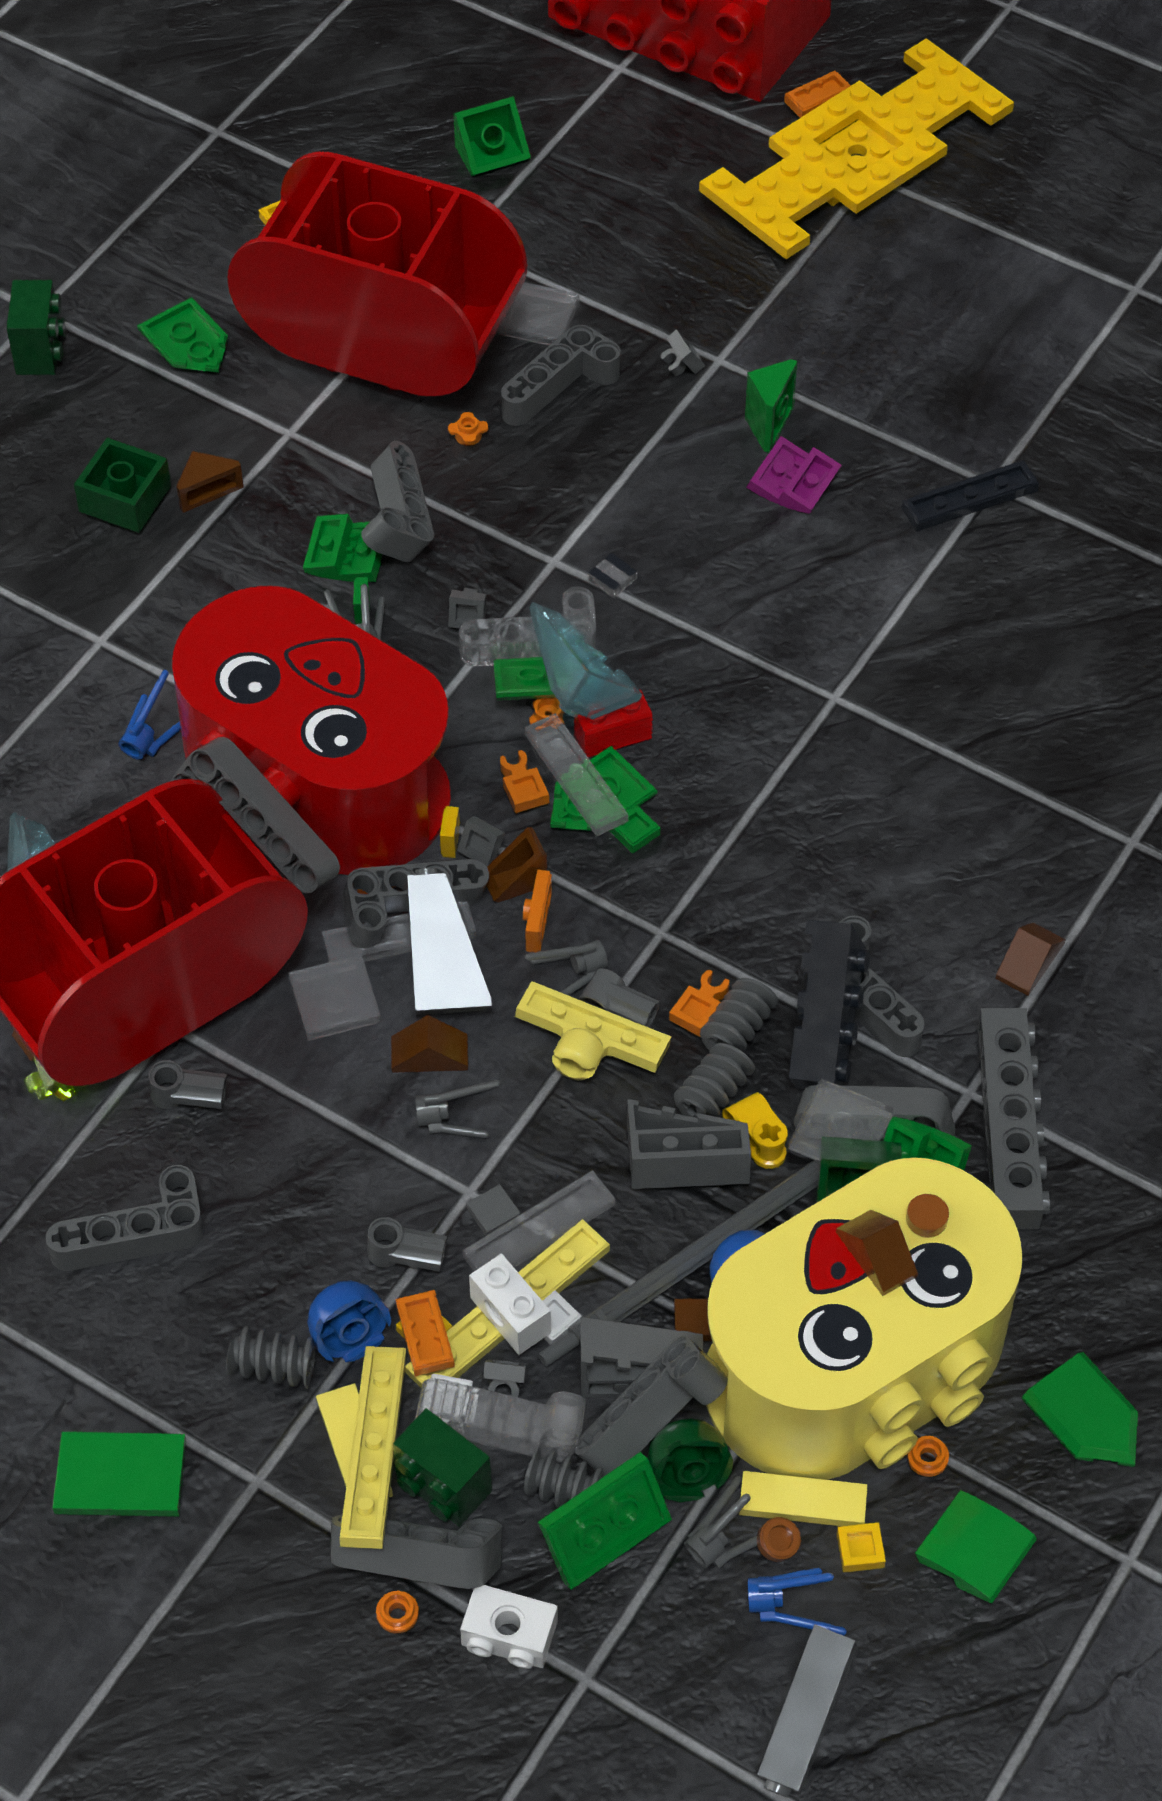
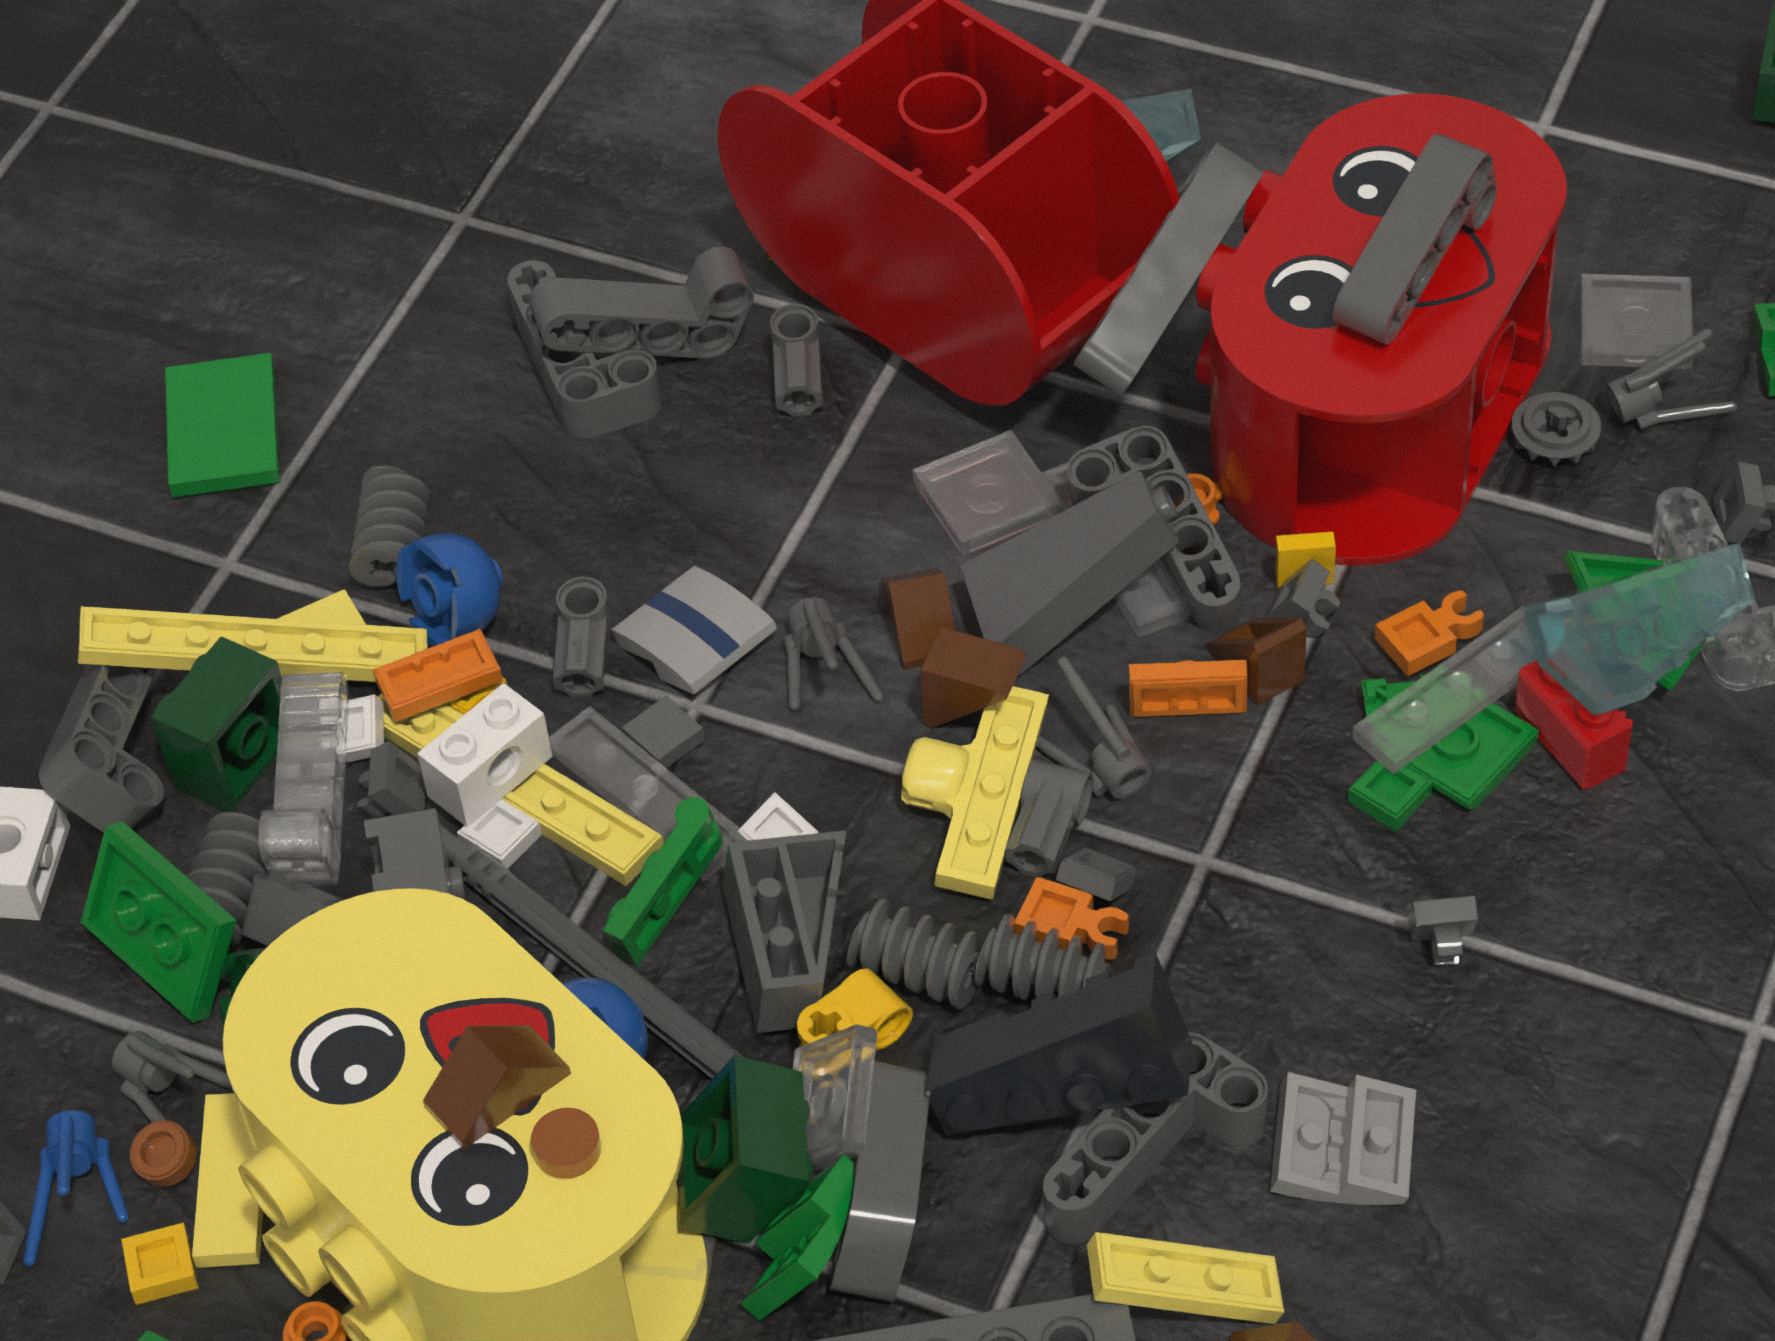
camera: 85 degrees right, 5 degrees down
green tile [353,577,370,624] -> none
orange plate [376,1591,419,1633] -> none
none -> dark grey beam [528,246,754,358]
none -> green plate [603,797,723,967]
none -> light grey slope [611,566,777,694]
none -> white tile [733,792,818,842]
none -> reddish brown slope [920,627,1027,728]
none -> dark grey tile [1056,847,1137,901]
none -> light yellow tile [1087,1232,1284,1324]
none -> light grey slope [1270,1072,1416,1205]
none -> dark grey beam [1332,133,1497,344]
none -> dark grey tile [1407,896,1478,966]

